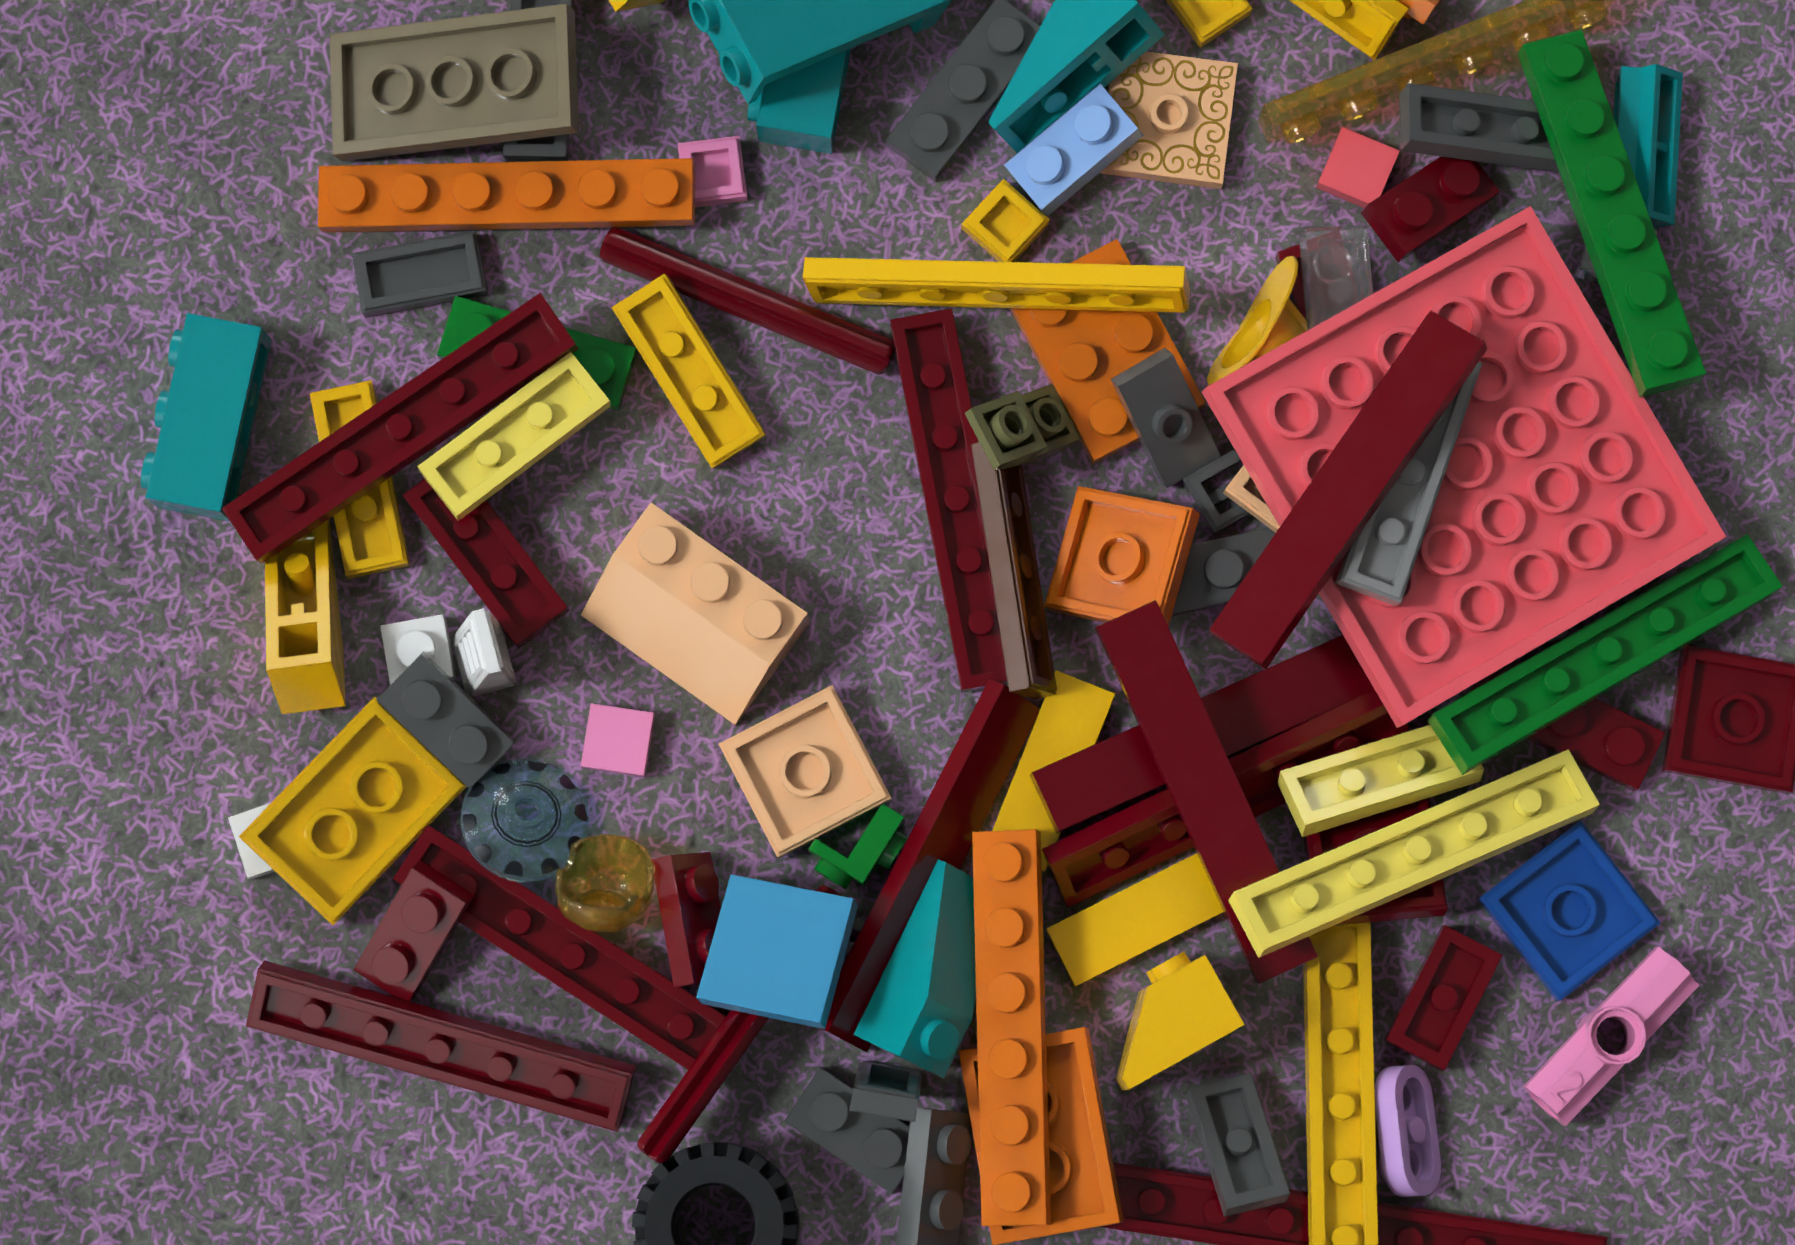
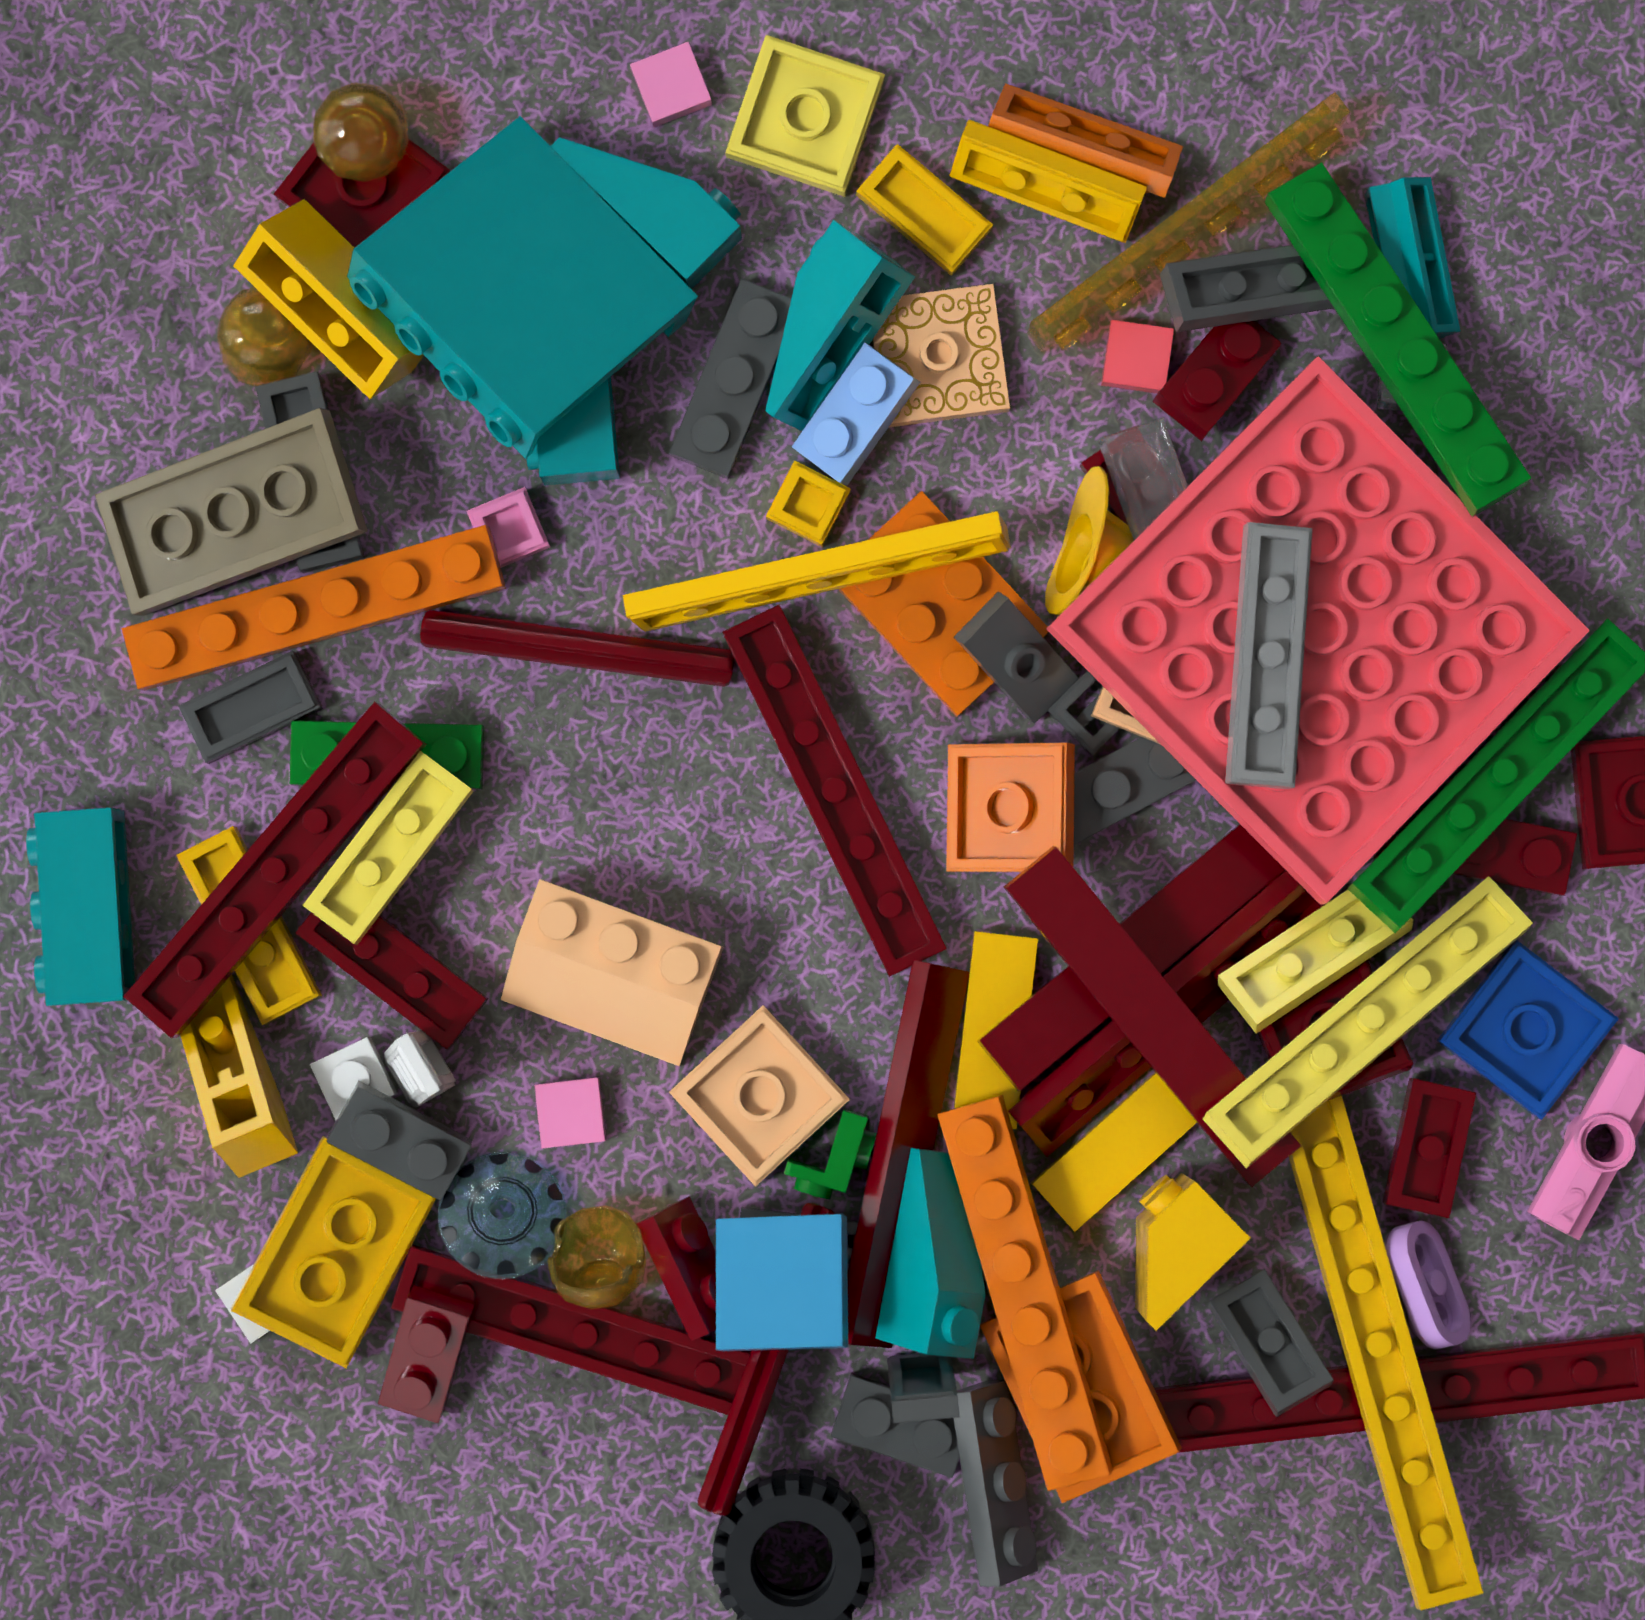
camera: 10 degrees left, 5 degrees up
dark red tile [246,960,636,1132] -> none
yellow tile [611,274,767,468] -> none
olive slope [965,384,1082,470] -> none
reddish brown tile [971,442,1057,699] -> none
dark red tile [1209,310,1487,670] -> none

